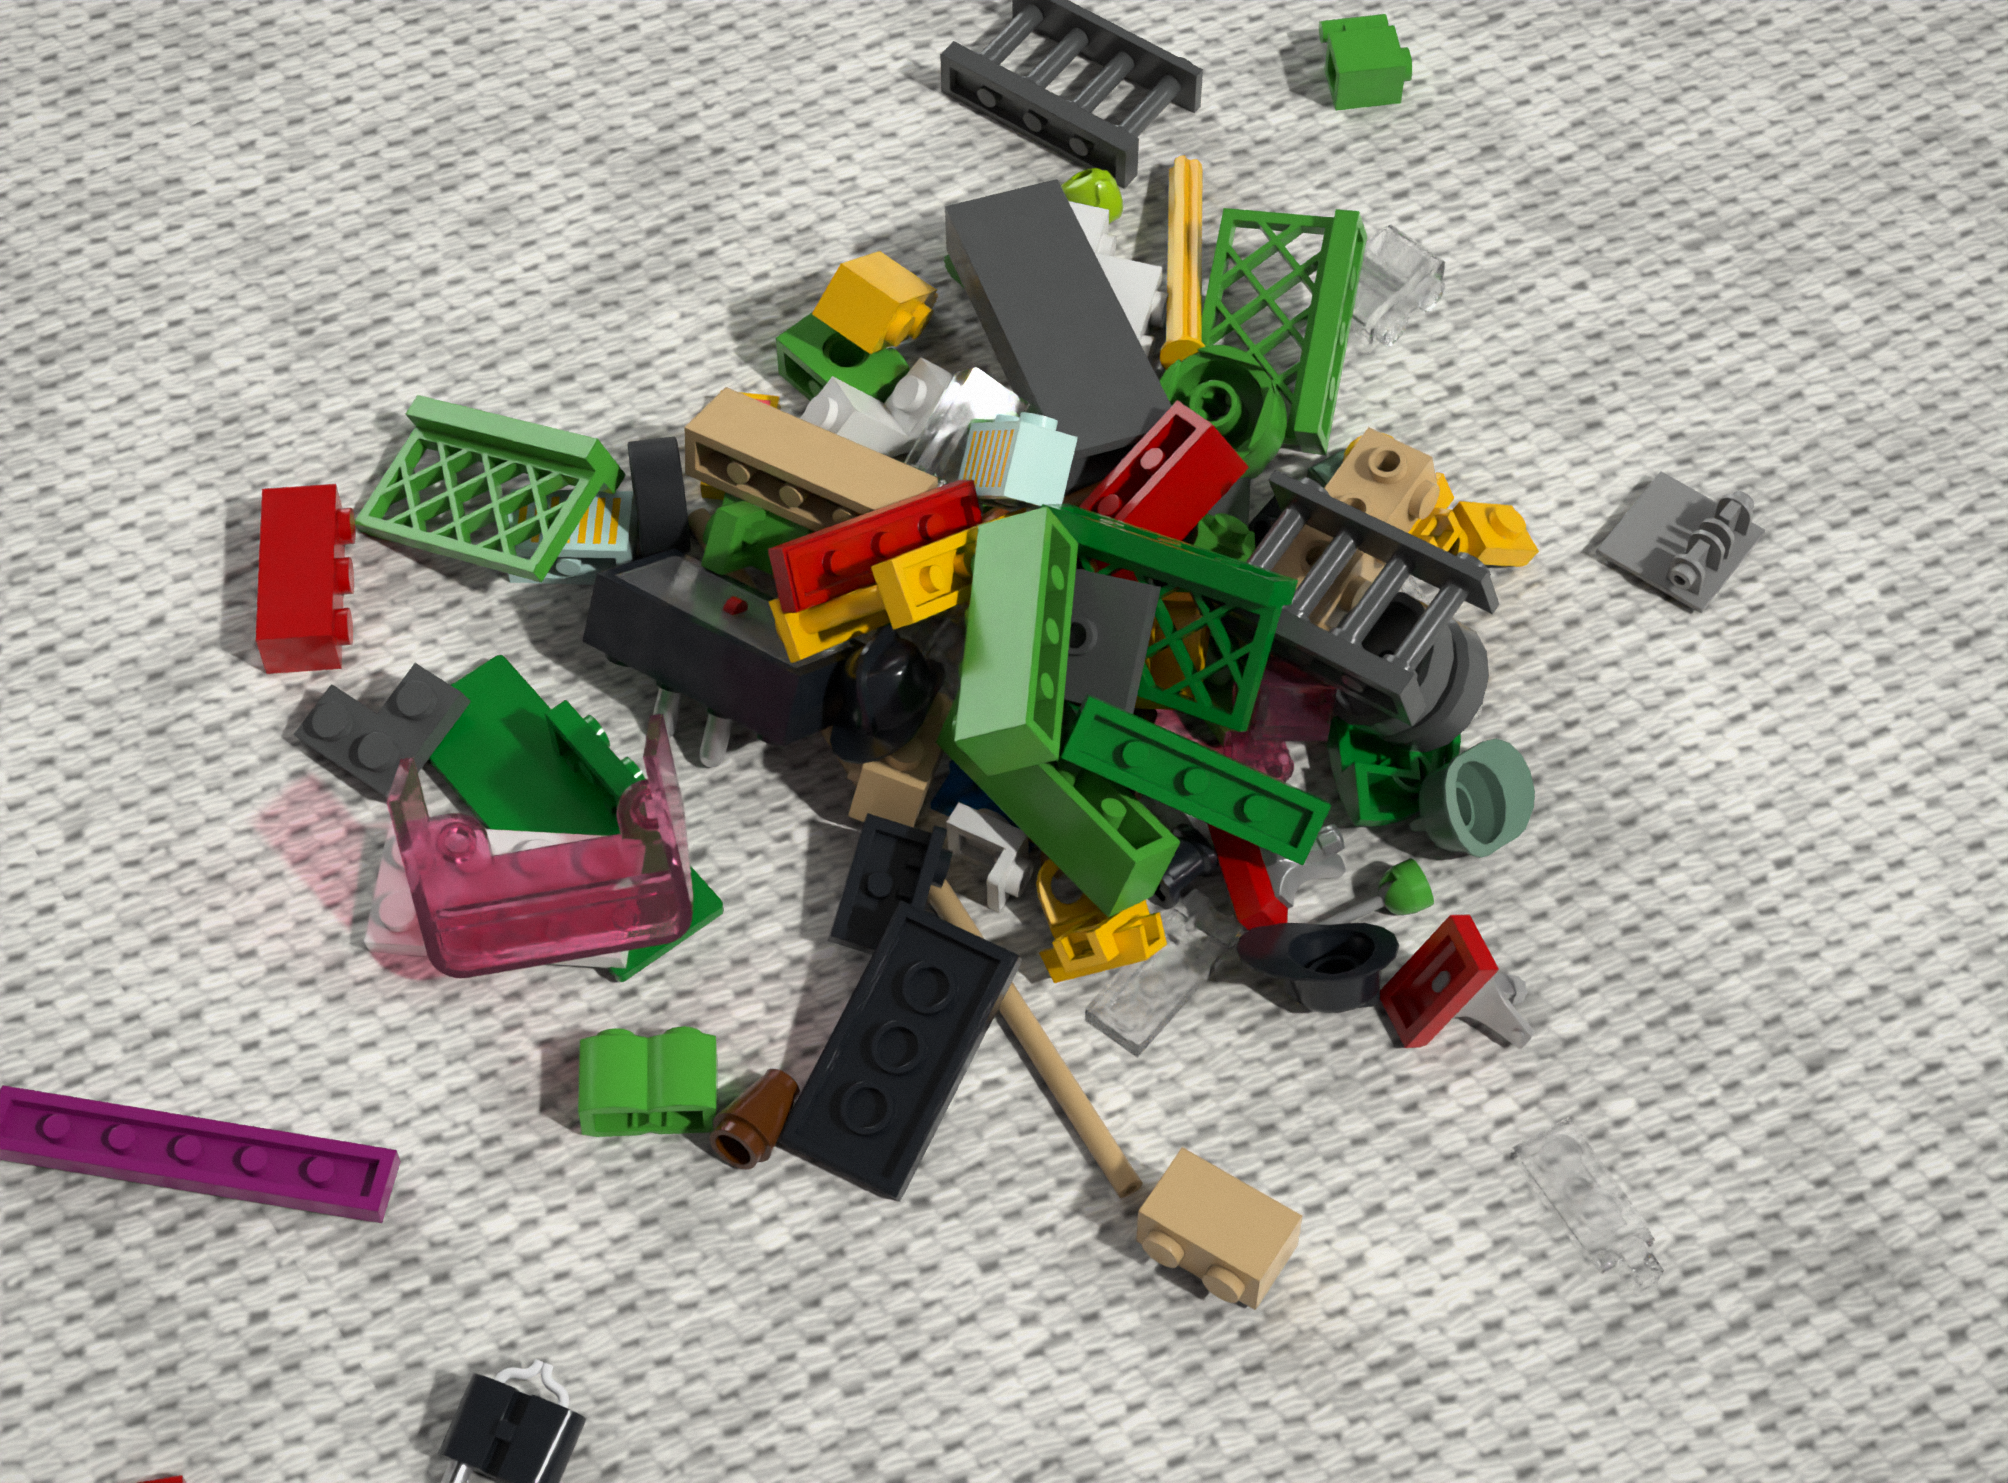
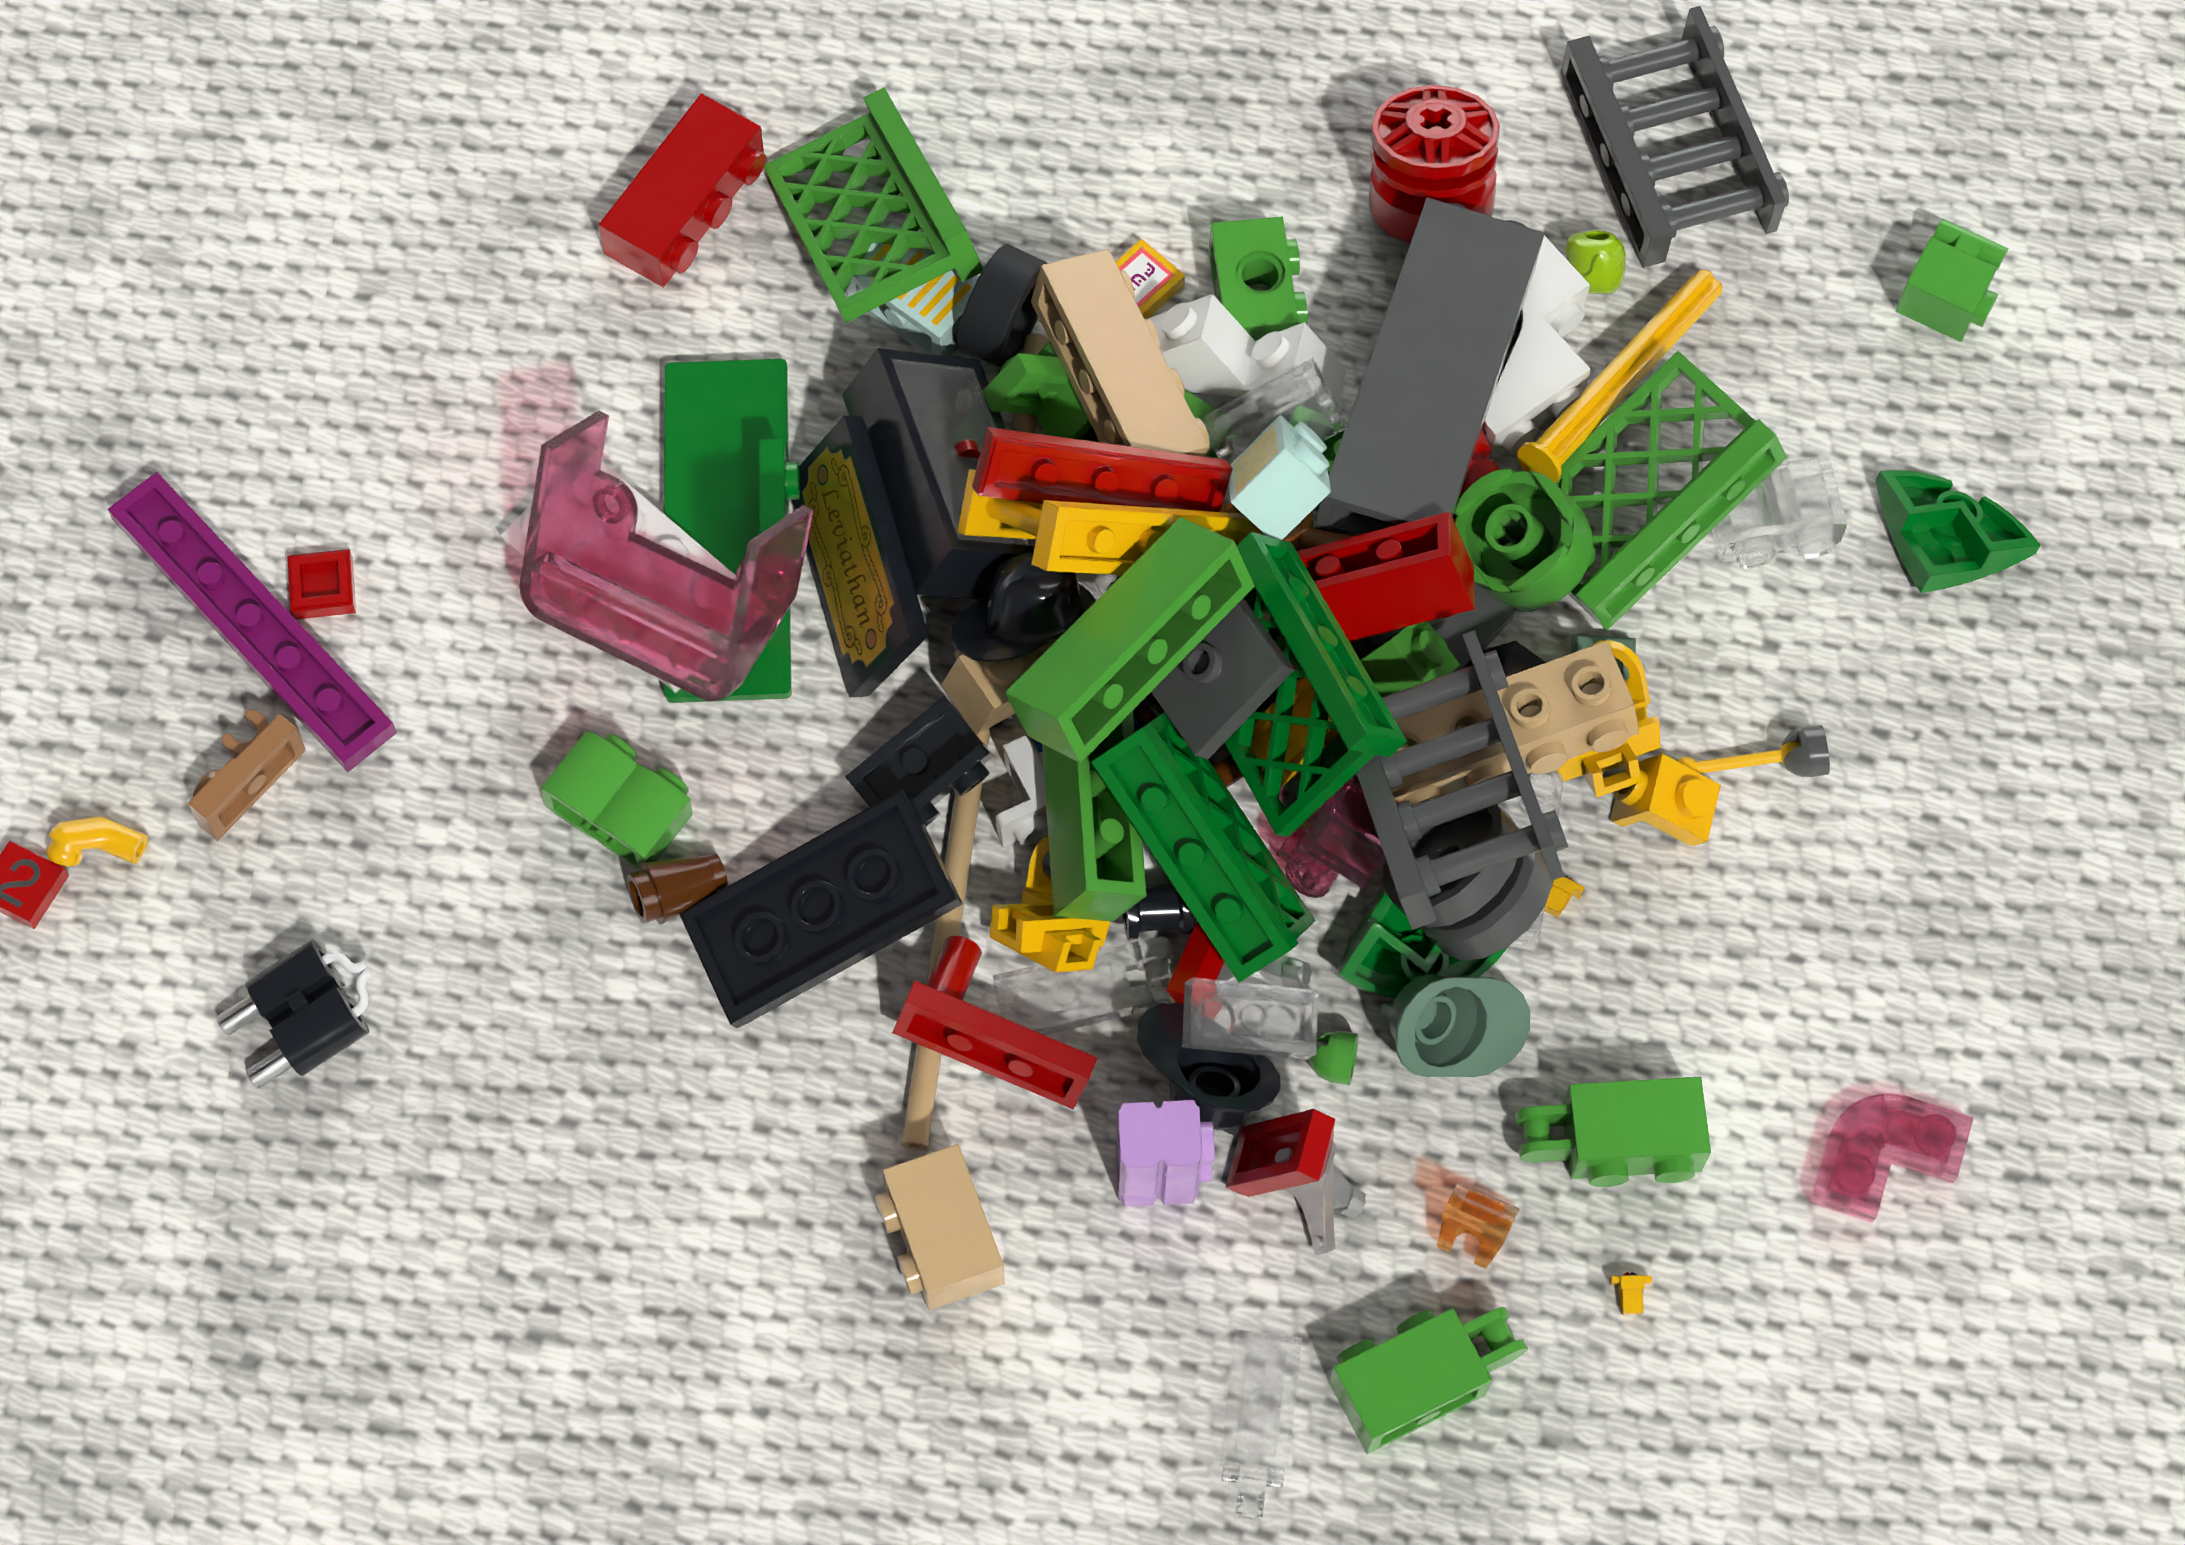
camera: 35 degrees right, 10 degrees up
dark grey plate [293,663,471,804] -> none
yellow hinge [812,251,938,354] -> none
light grey hinge [1596,471,1765,613] -> none
none -> yellow arm [46,816,148,867]
none -> medium nougat plate [188,709,306,841]
none -> red tile [287,549,356,620]
none -> tile [792,415,929,697]
none -> red piece [892,935,1097,1109]
none -> lavender brick [1116,1100,1215,1207]
none -> clear plate [1182,978,1318,1060]
none -> bright green brick [1329,1307,1528,1454]
none -> red wheel [1369,85,1500,244]
none -> clear orange tile [1437,1182,1520,1269]
none -> bright green brick [1515,1076,1711,1187]
none -> yellow piece [1609,1272,1652,1315]
none -> hinge [1676,725,1830,777]
none -> clear pink plate [1808,1093,1974,1223]
none -> green brick [1876,470,2041,593]

